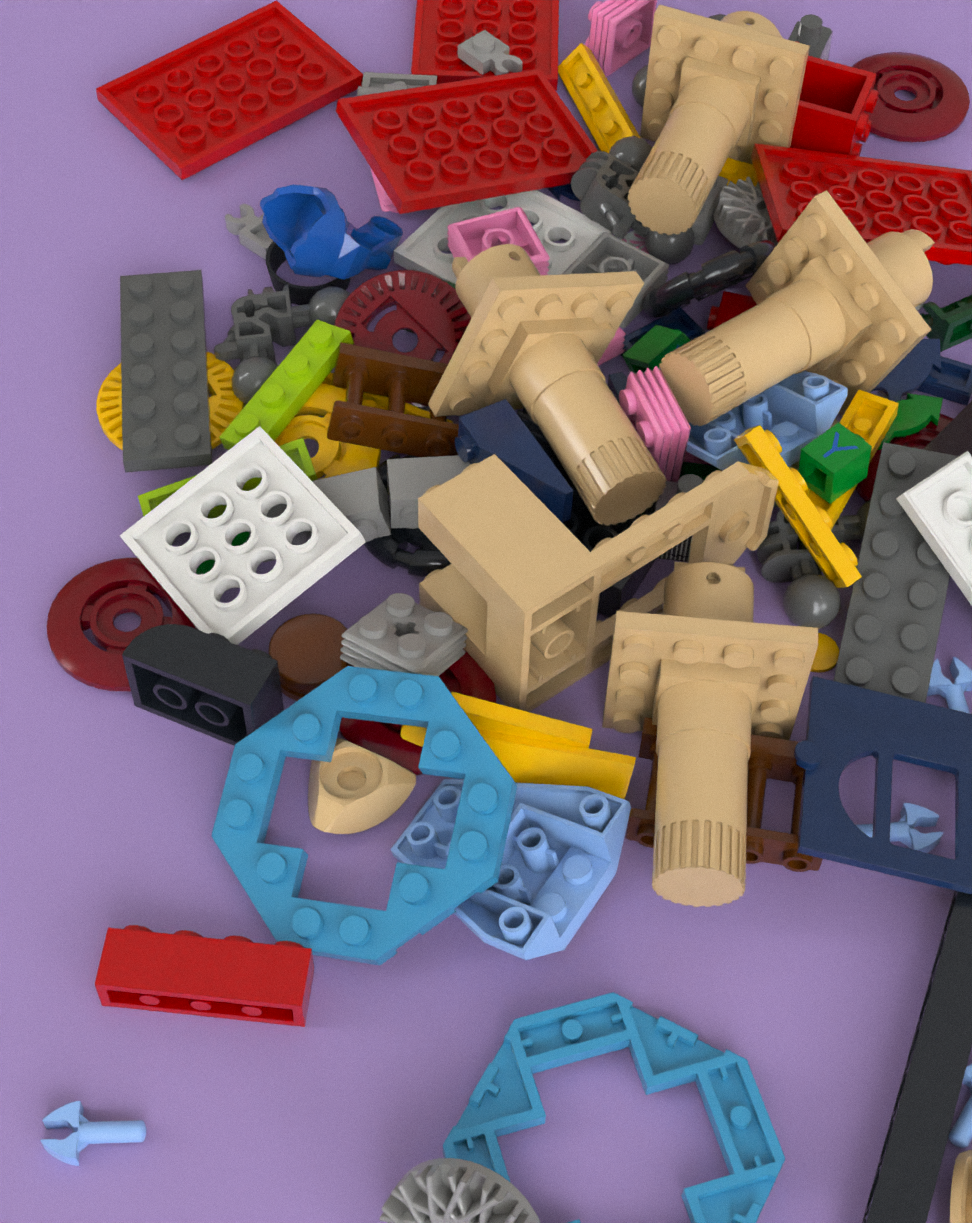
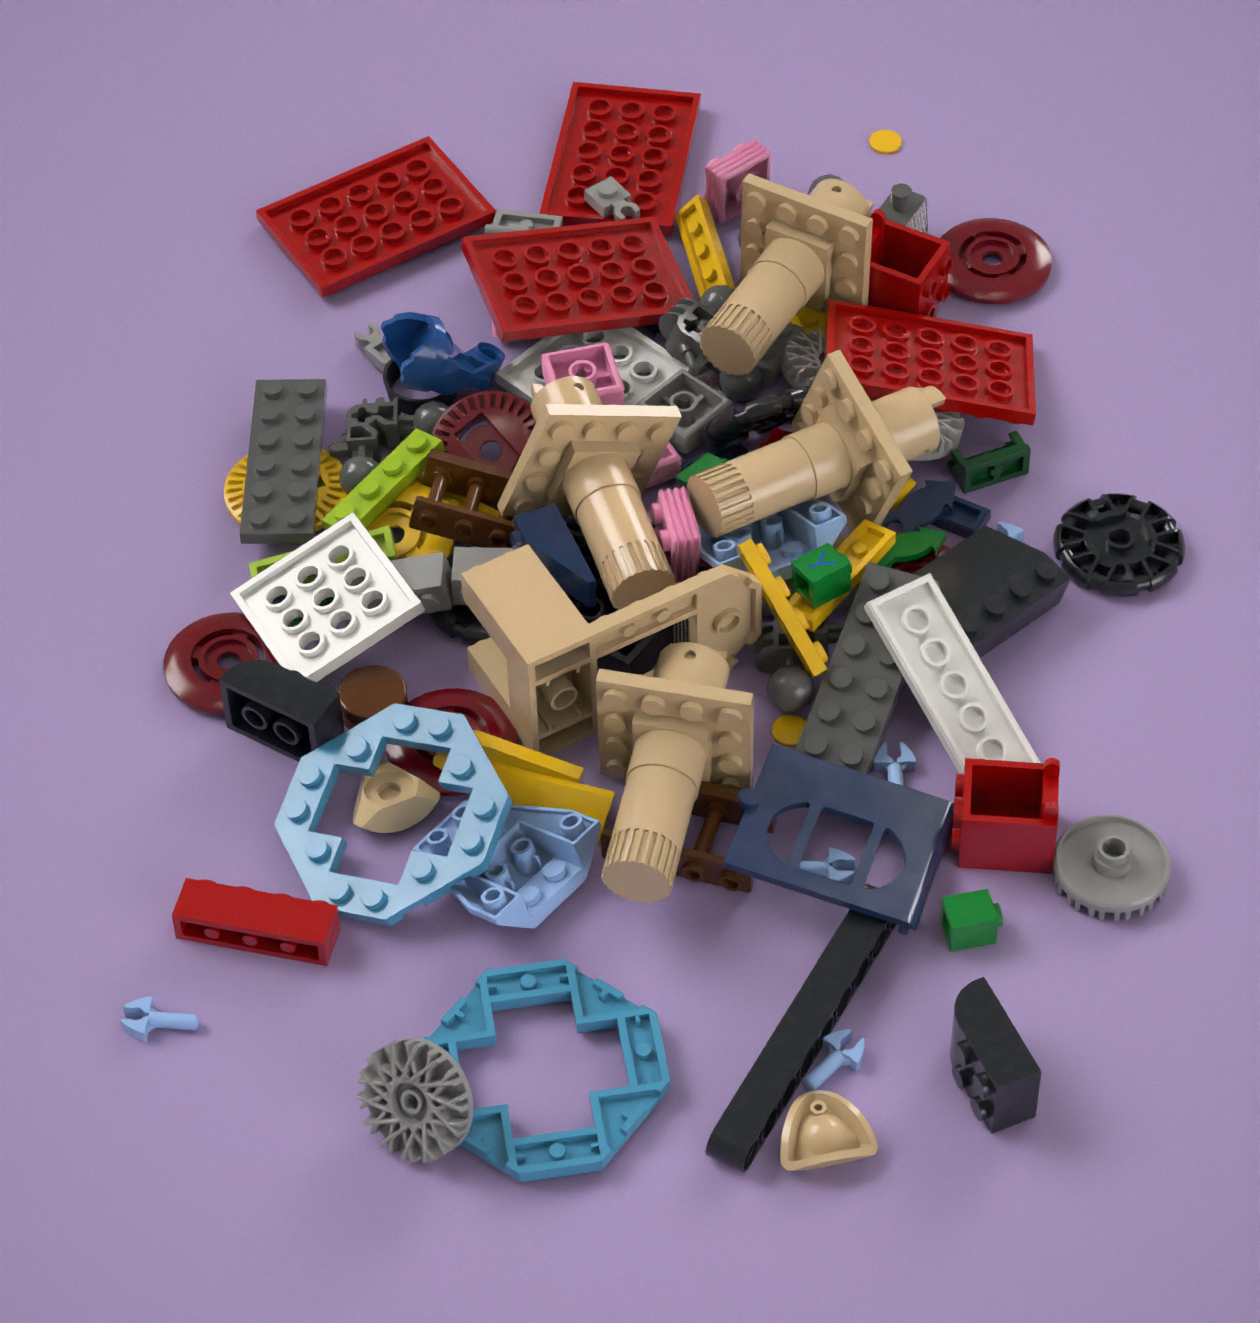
camera: 10 degrees right, 5 degrees down
light grey brick [340,593,468,676] -> none

